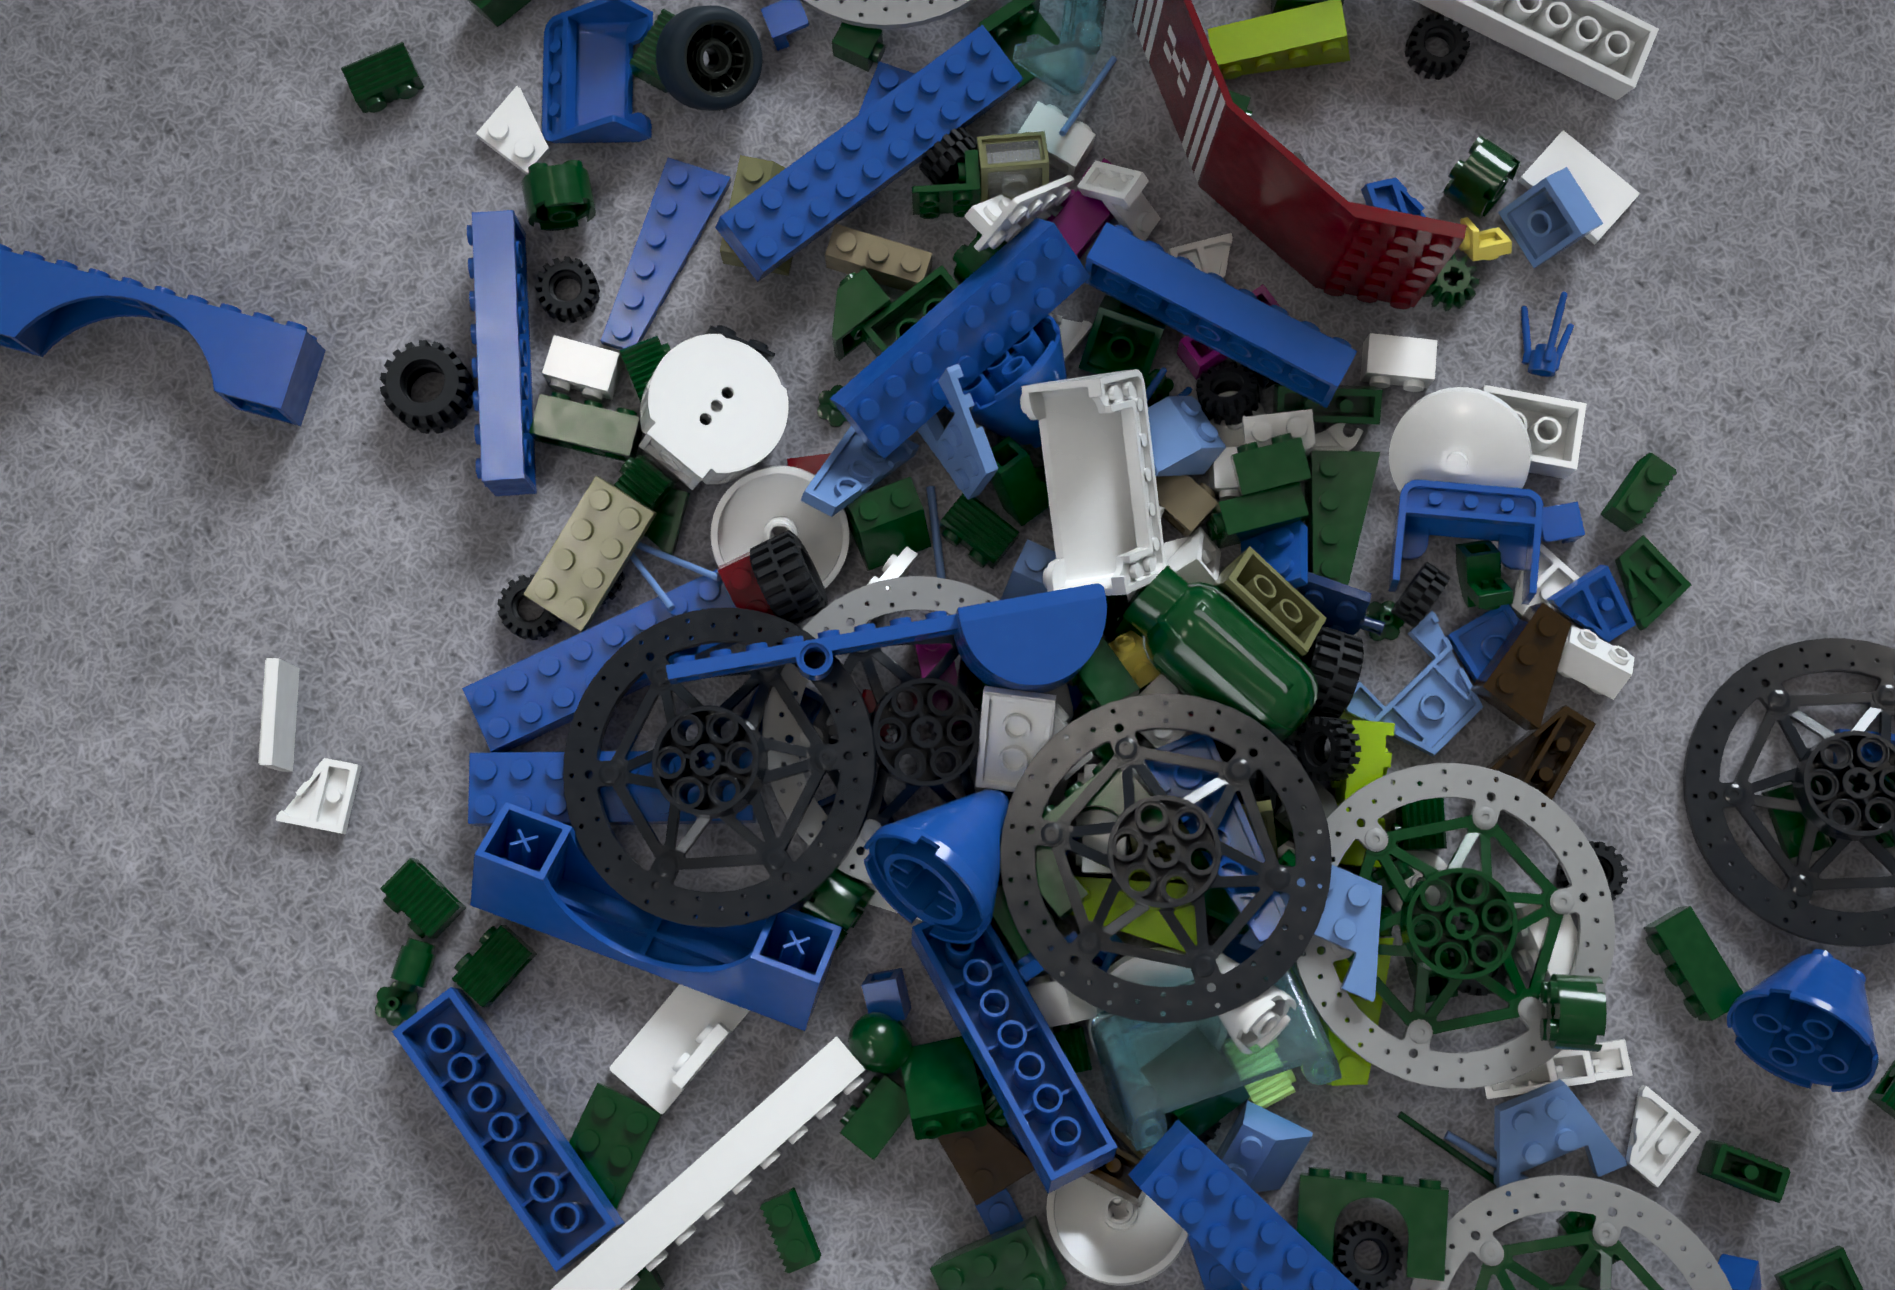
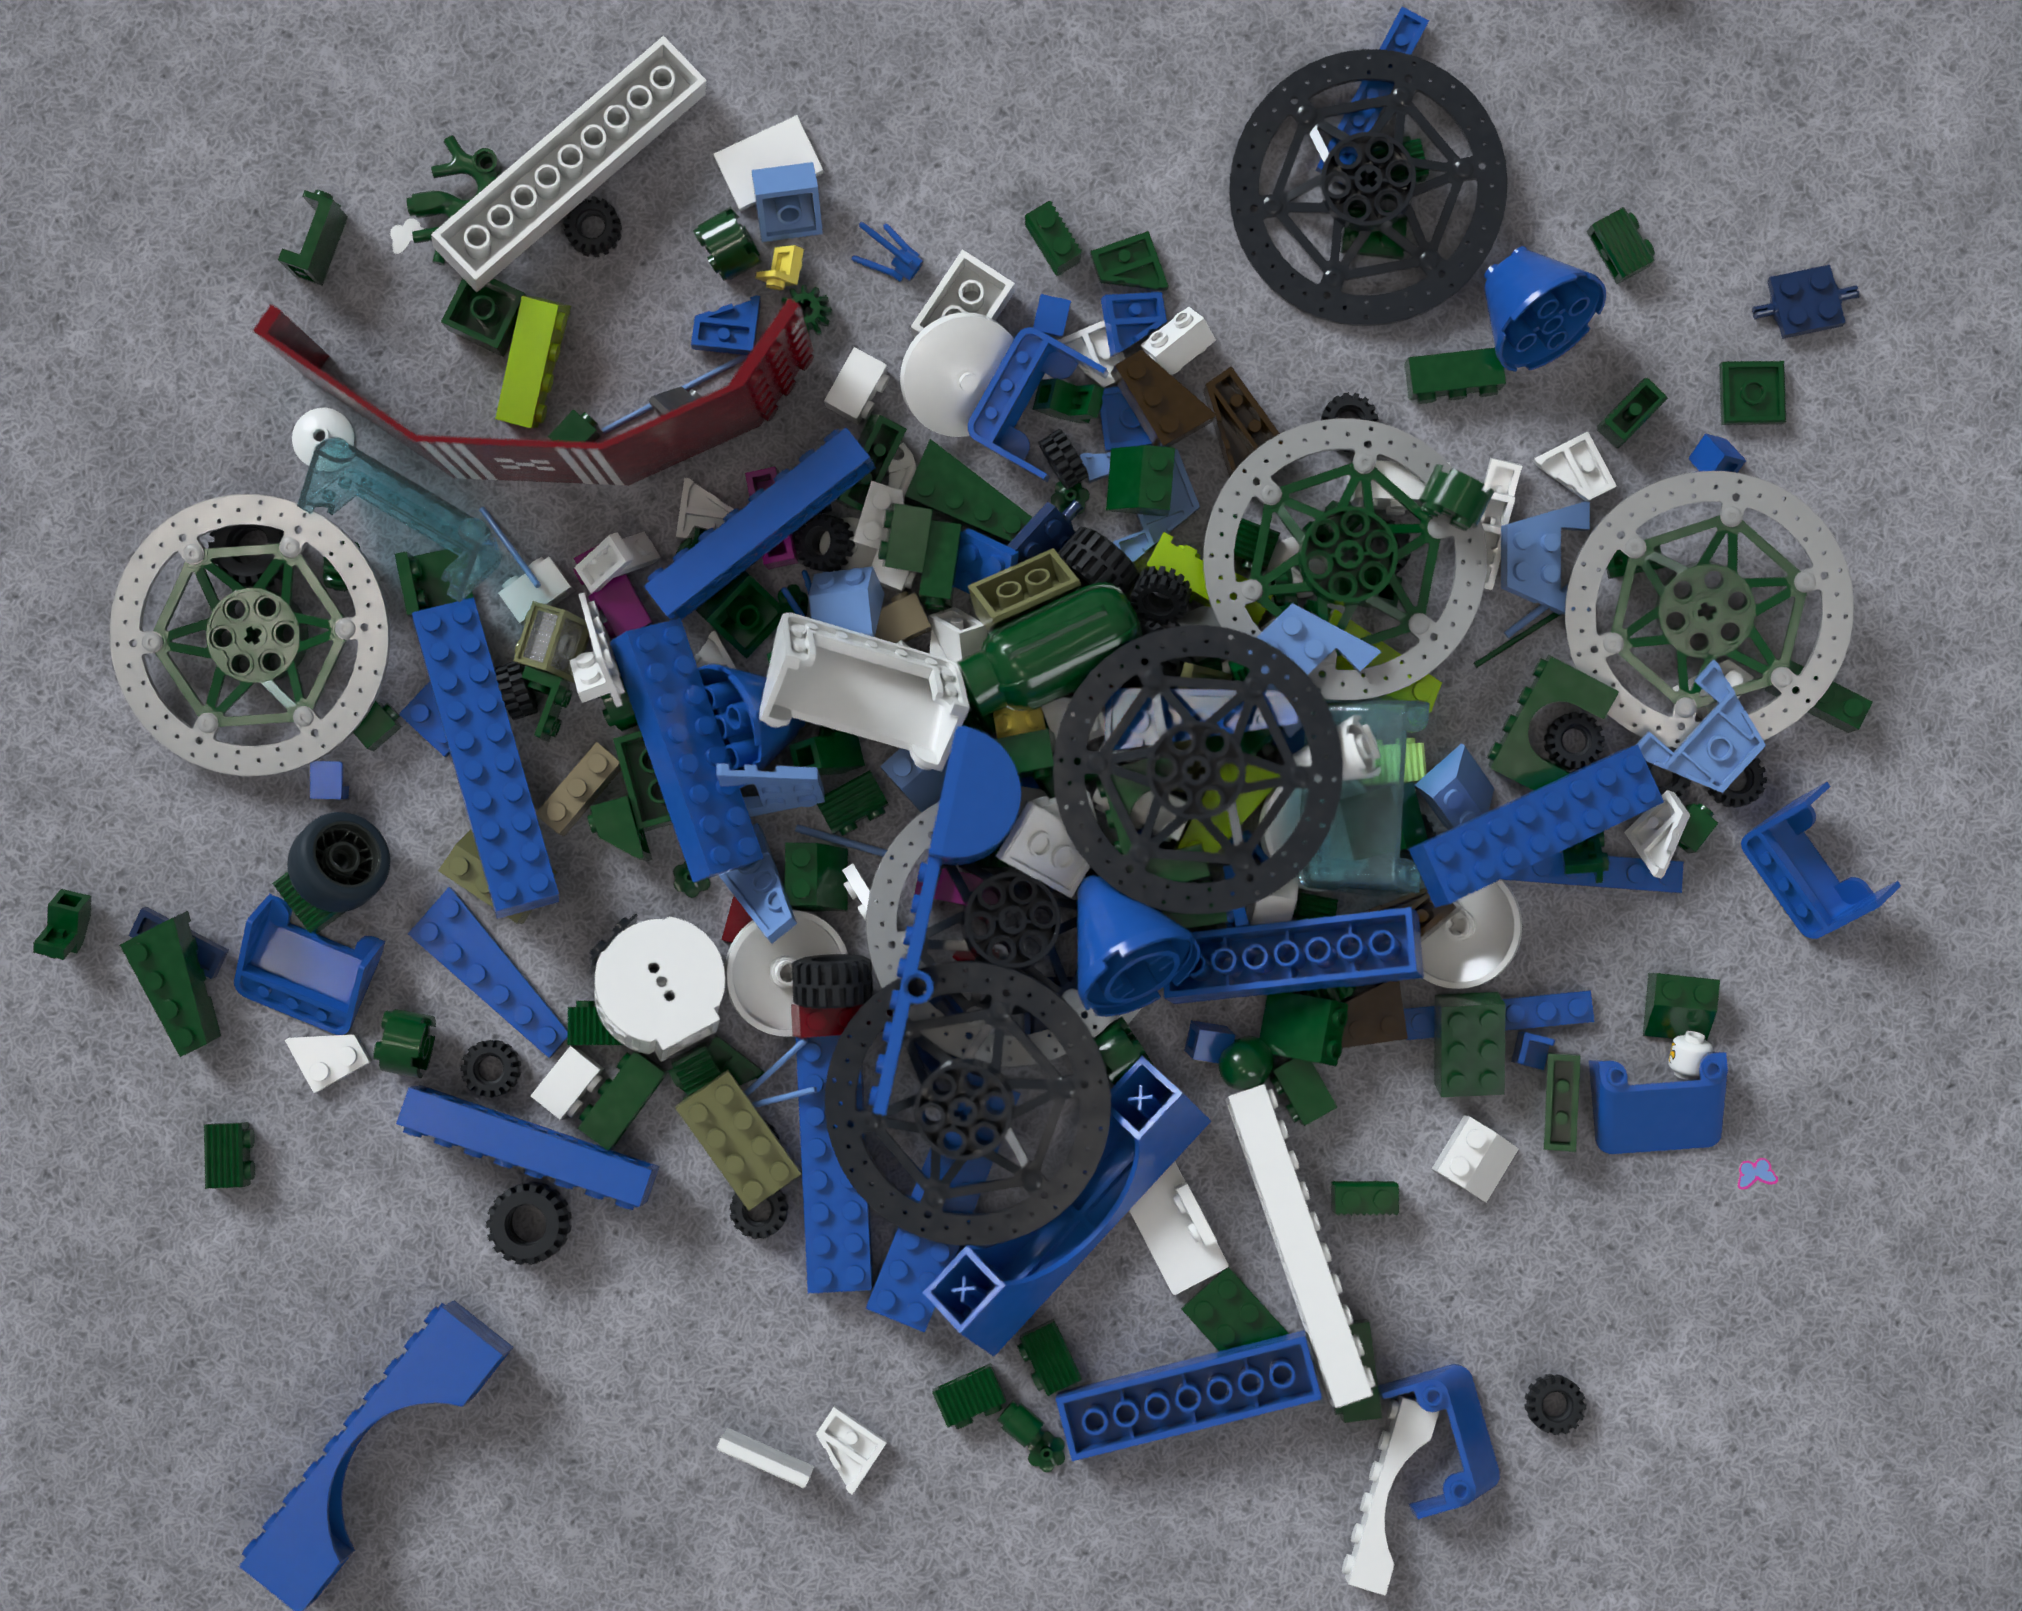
camera: 65 degrees left, 5 degrees up
none -> dark green slope [1106,445,1175,517]

